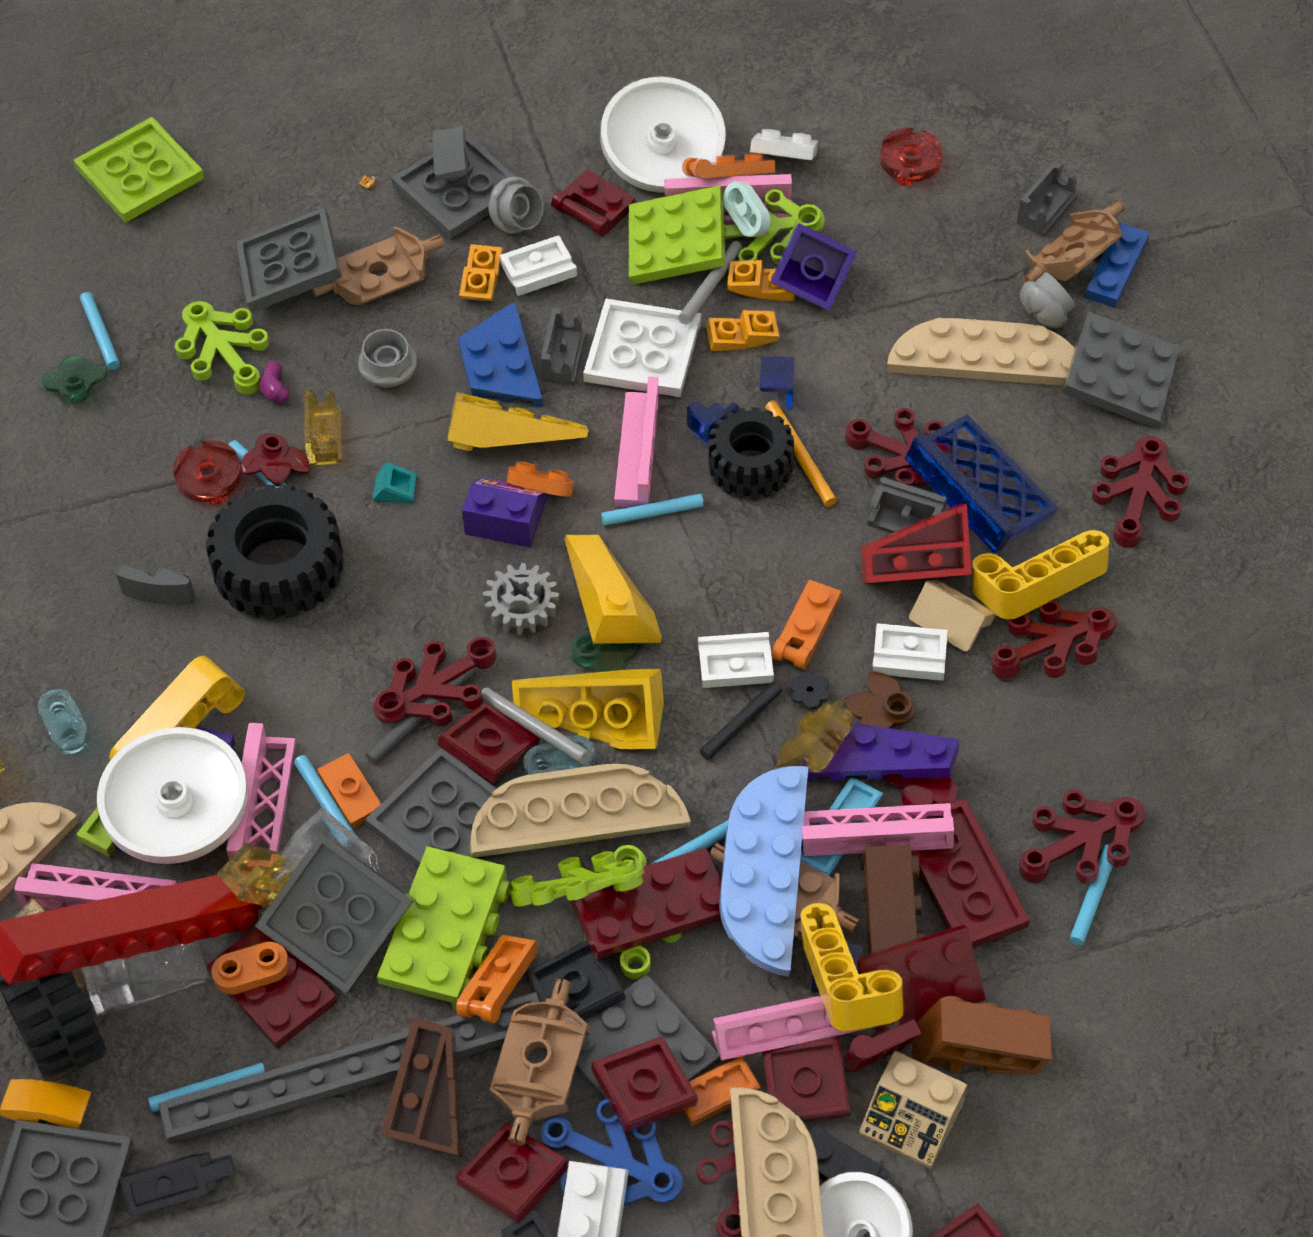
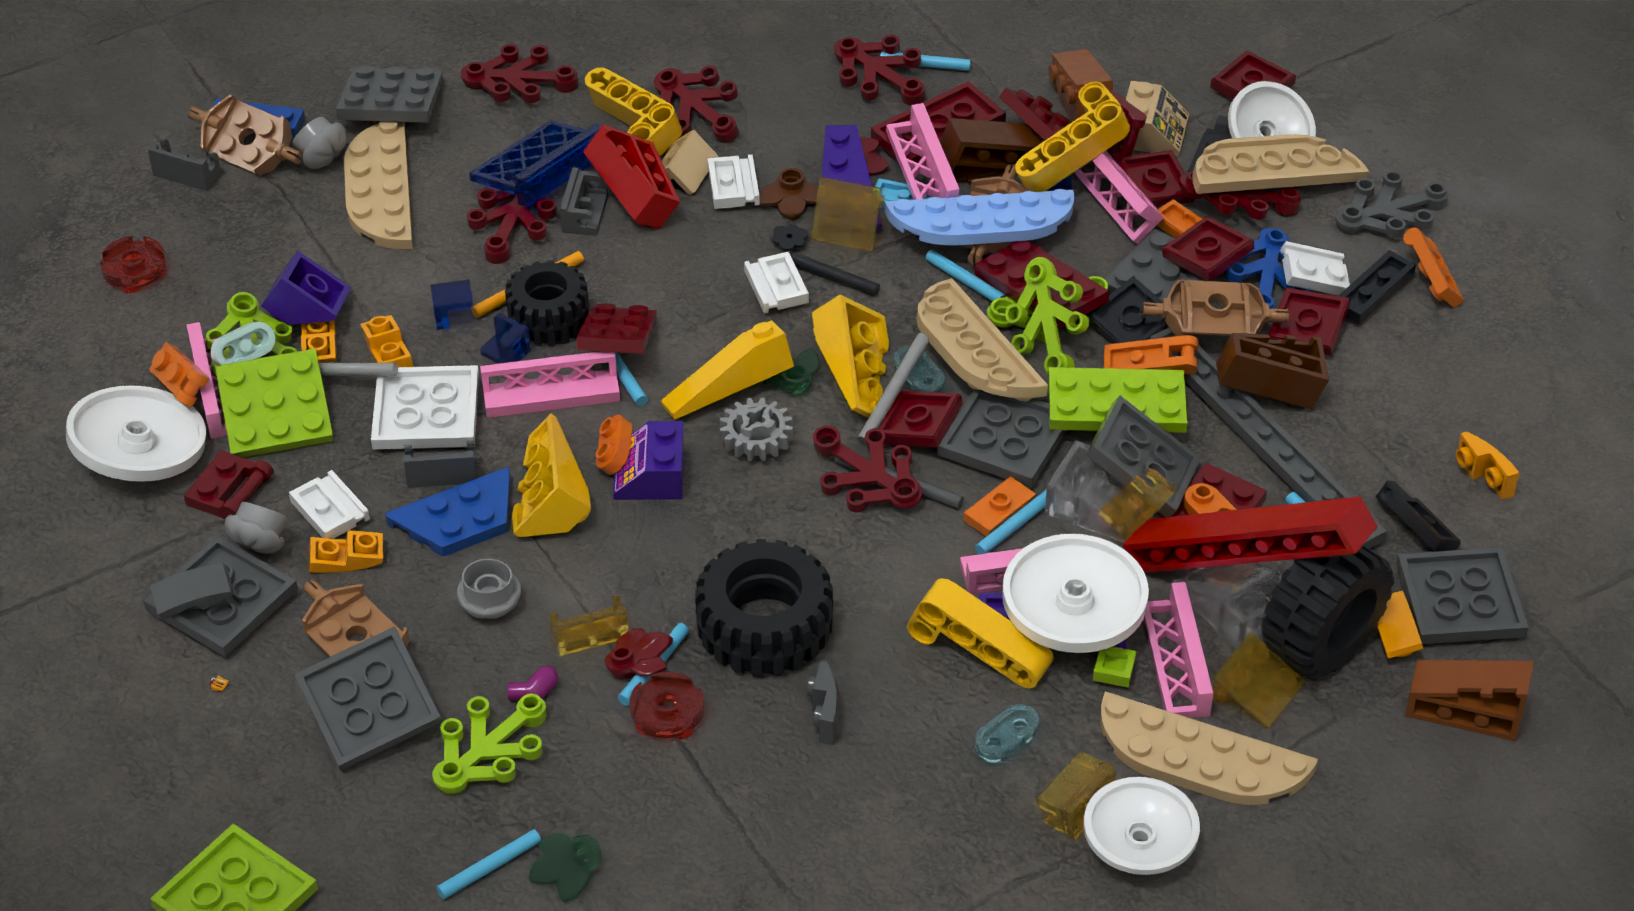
camera: 105 degrees left, 10 degrees down
teal slope [373,462,417,503] -> none
white plate [750,129,818,160] -> none
orange plate [771,579,841,670] -> none
none -> dark red plate [577,303,657,354]

